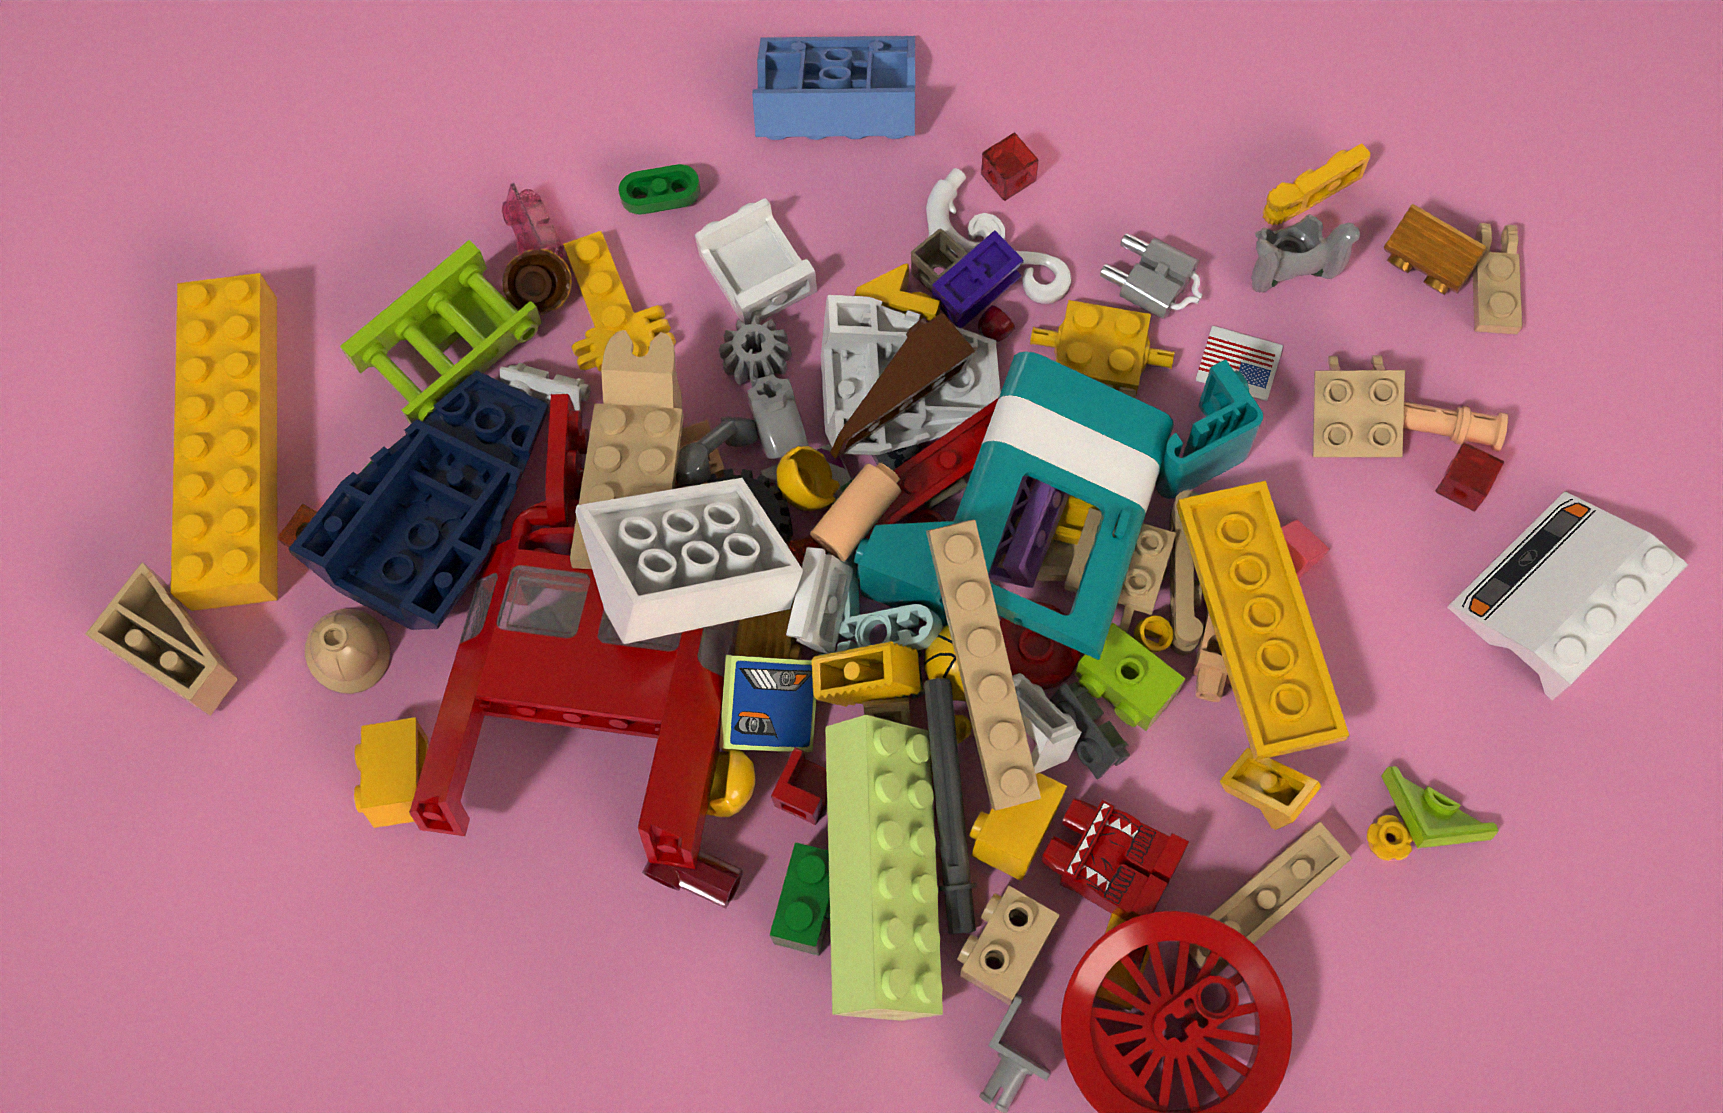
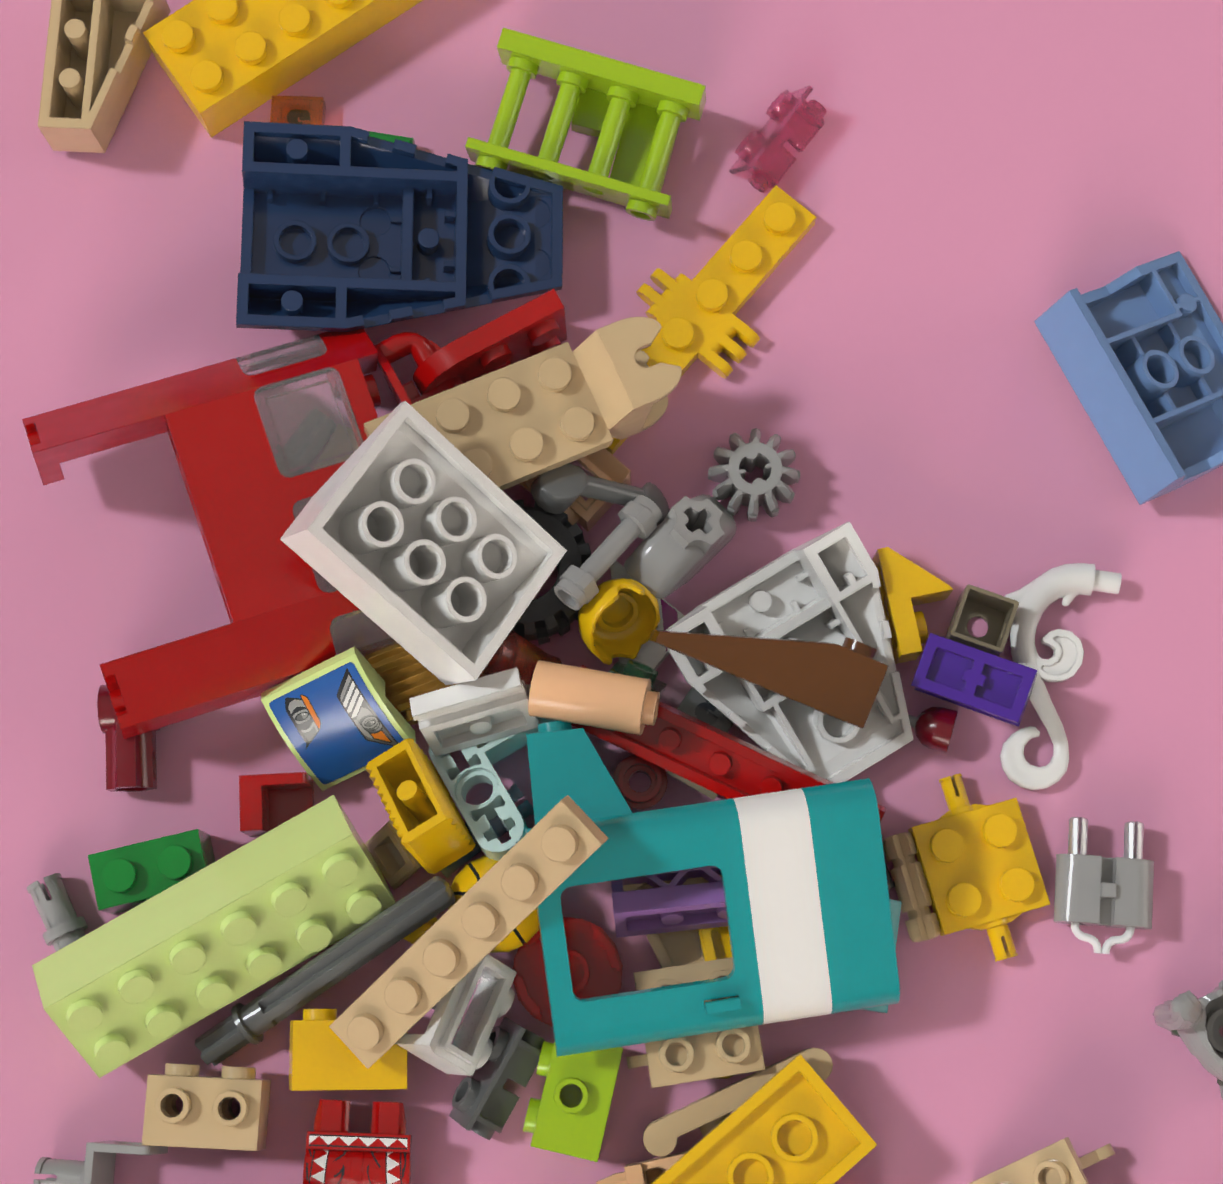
camera: 60 degrees right, 10 degrees up
tan hat [305,609,390,694] -> none
yellow brick [354,717,428,828] -> none
white hinge [500,363,591,414] -> none
reddish brown hair [502,249,572,315] -> none
green plate [618,164,701,215] -> none
white panel [695,198,817,325] -> none
yellow hair [707,748,756,817] -> none
clear red piece [981,132,1039,201] -> none
yellow hinge [1133,615,1173,653] -> none
teal piece [1156,359,1263,499] -> none
sticker [1196,326,1283,401] -> none
none -> light grey pin [27,873,88,951]
none -> light grey bar [554,495,662,610]

